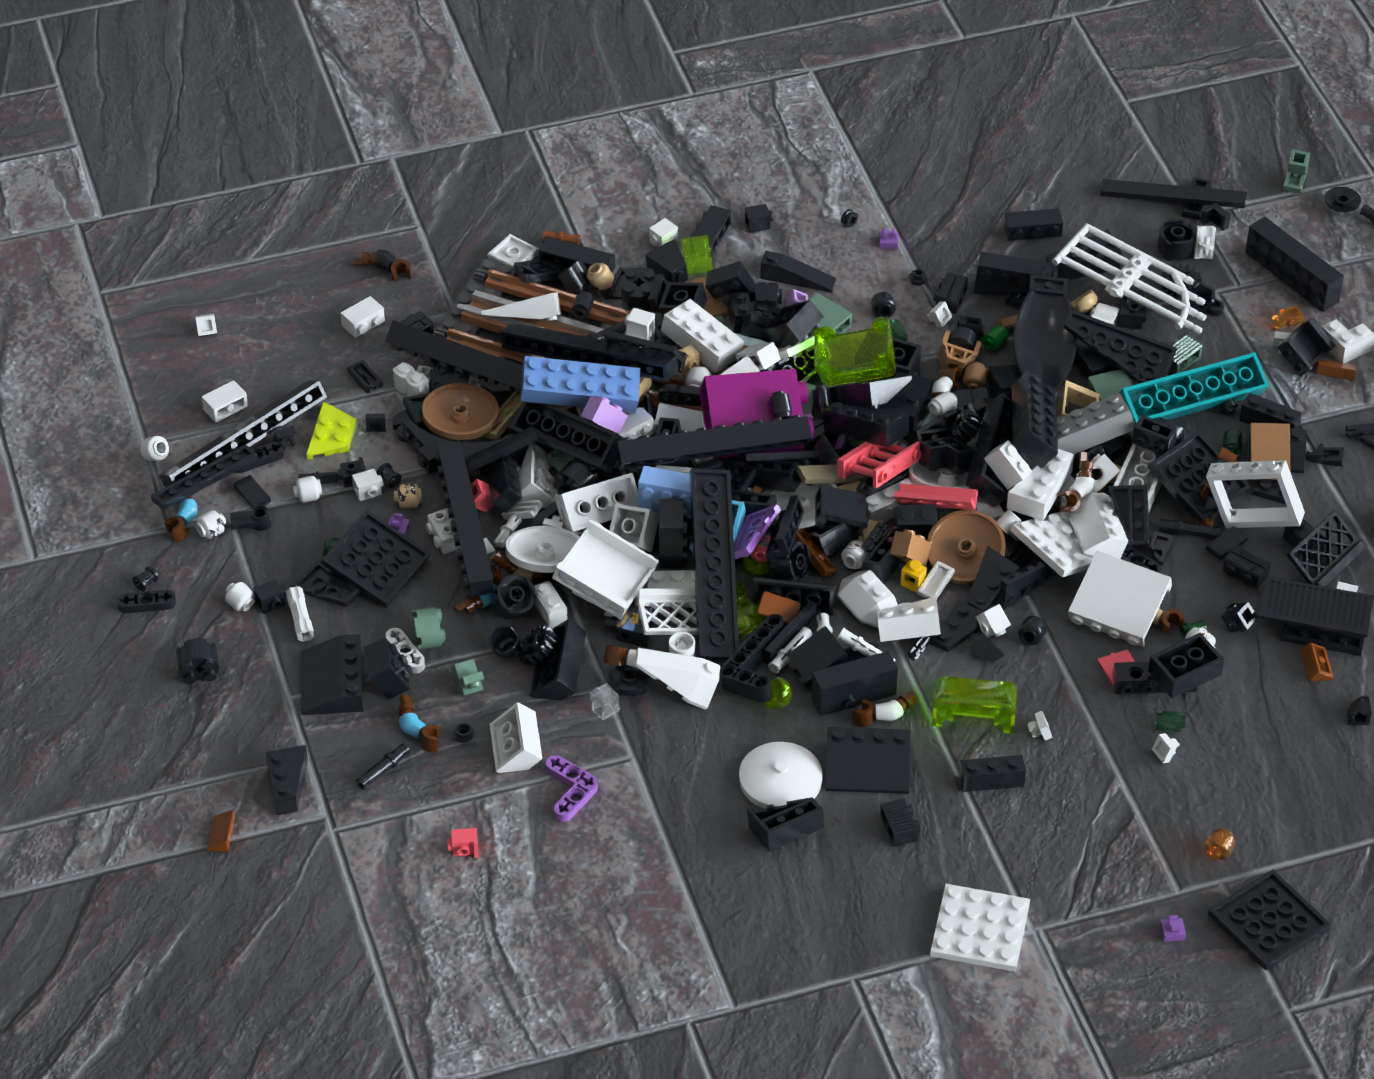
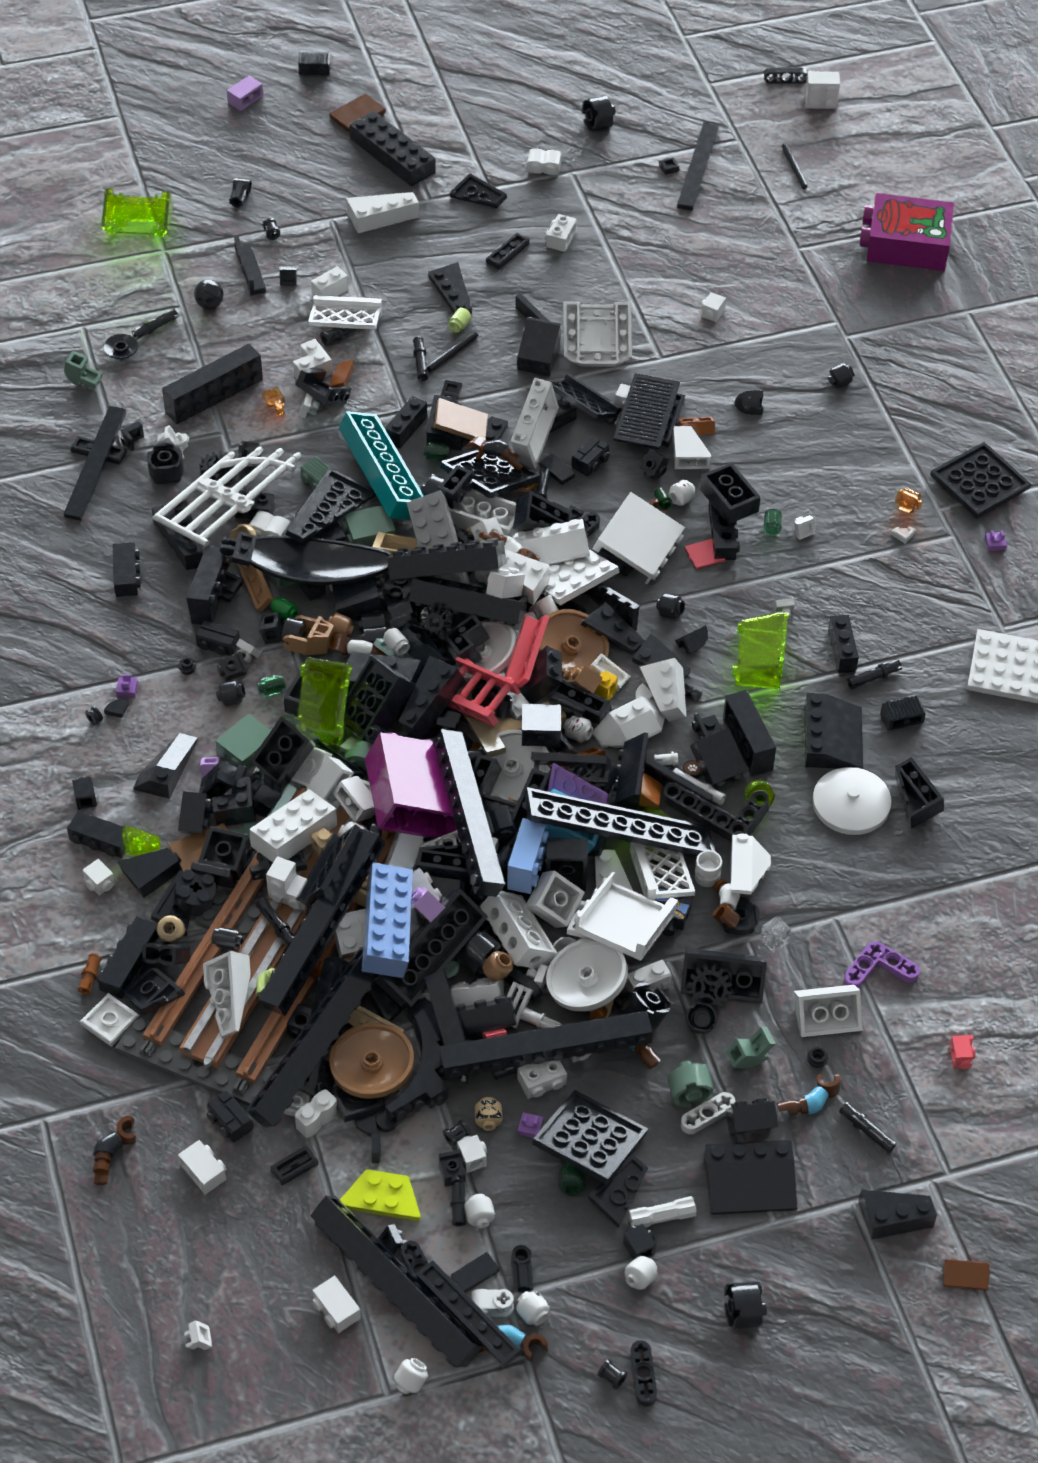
camera: 90 degrees left, 5 degrees up
black brick [770,391,792,419] -> none
white pin [837,628,895,662] -> none
reddish brown piece [852,691,919,727] -> none
white brick [976,604,1011,638] -> none
none -> black tile [104,699,129,718]
none -> black brick [217,651,248,682]
none -> white piece [472,1289,514,1318]
none -> medium nougat head [482,951,513,981]
none -> white slope [673,426,711,469]
none -> black pin [847,659,902,689]
none -> white tile [891,527,916,544]

